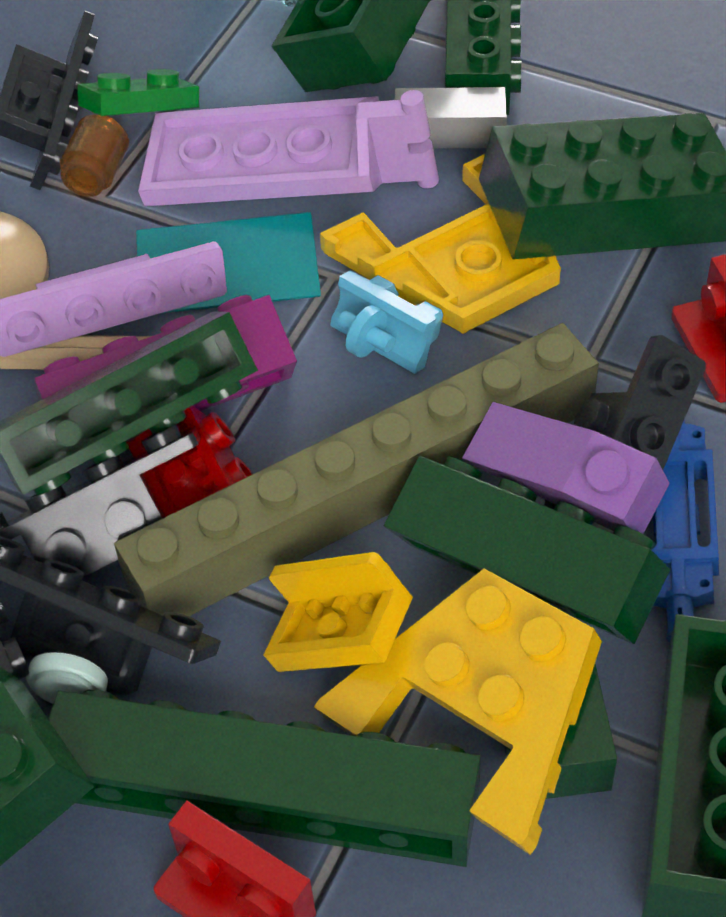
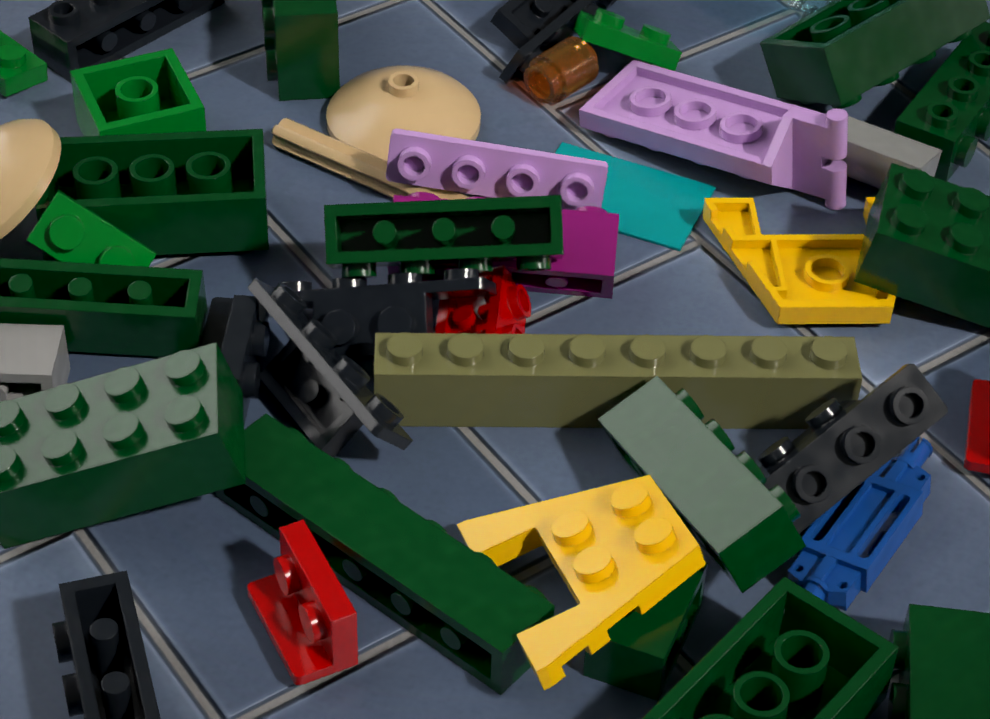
camera: 25 degrees right, 10 degrees down
light aqua piece [26,652,108,704] -> none
yellow bracket [263,552,413,672] -> none
medium azure hips [330,270,443,374] -> none
medium lavender slope [462,402,670,534] -> none

